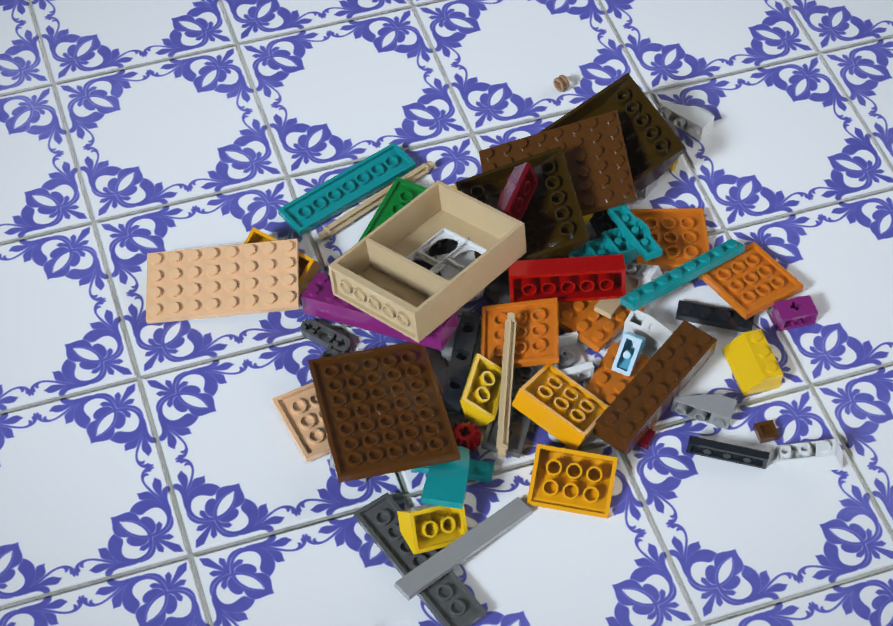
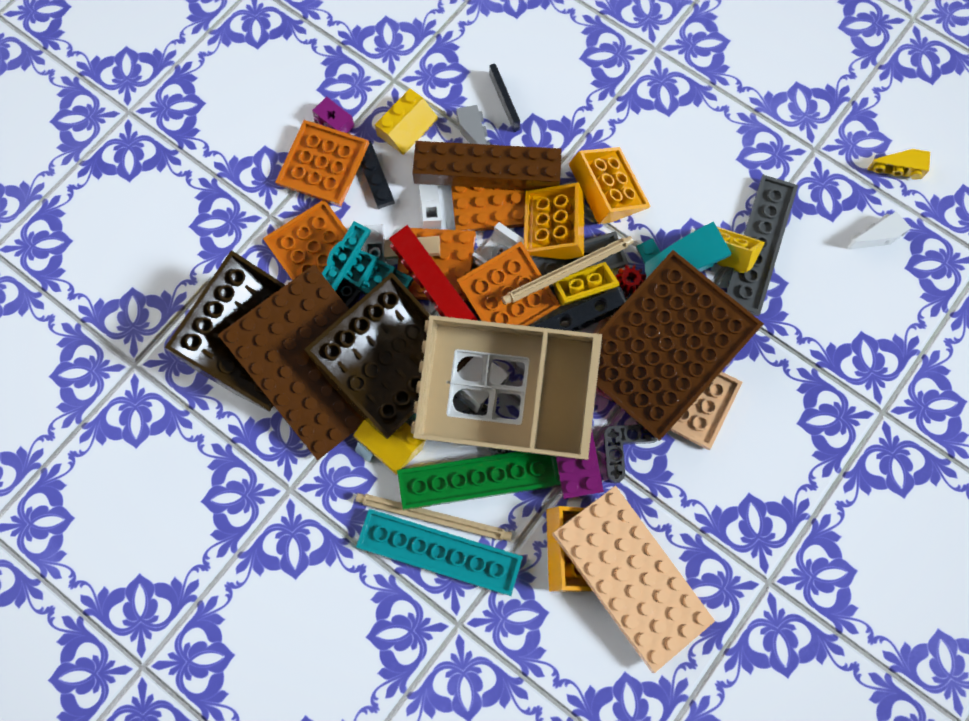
camera: 120 degrees left, 20 degrees up
light grey tile [394,497,532,601] -> none
dark red slope [493,162,539,221] -> none
medium nougat bush [553,75,570,92] -> none
medium azure slope [611,331,647,377] -> none
teal plate [620,239,745,311] -> none
white slope [658,101,715,140] -> none
reddish brown tile [753,420,780,444] -> none
white slope [776,439,843,471] -> none

